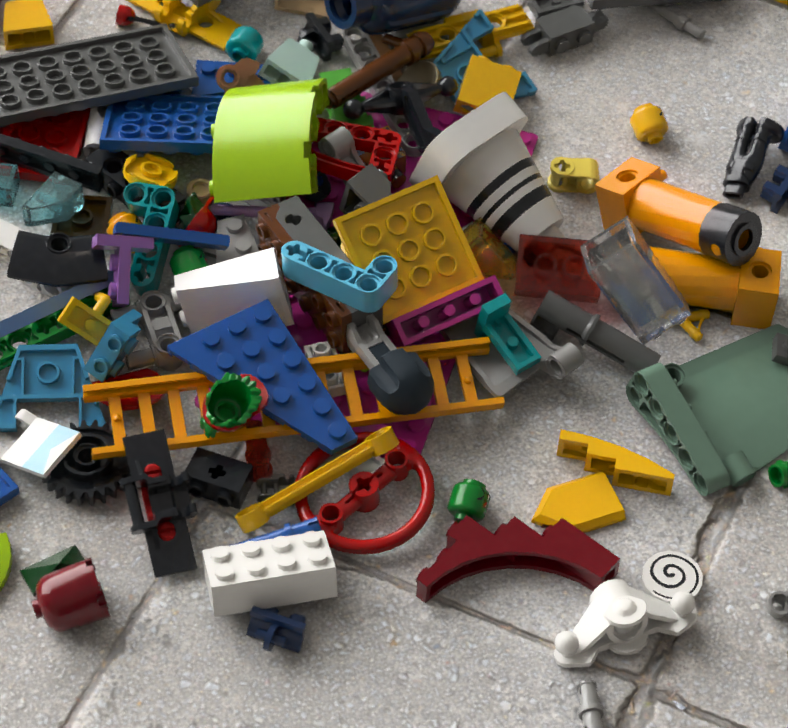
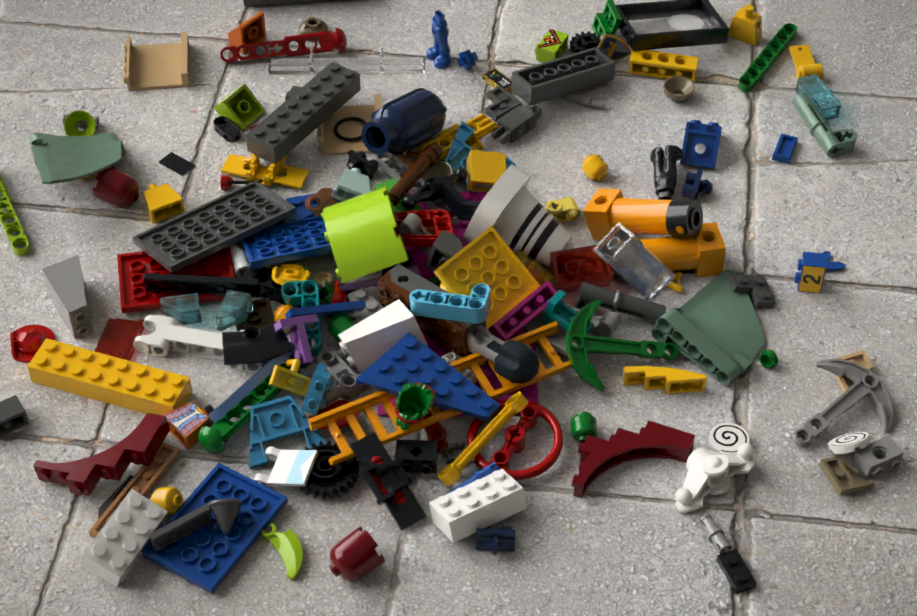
camera: 15 degrees left, 5 degrees down
dark green slope [20,545,85,596] -> none
teal head [226,26,264,62] -> none
yellow tile [531,471,626,533] -> none
none -> green piece [565,300,678,392]

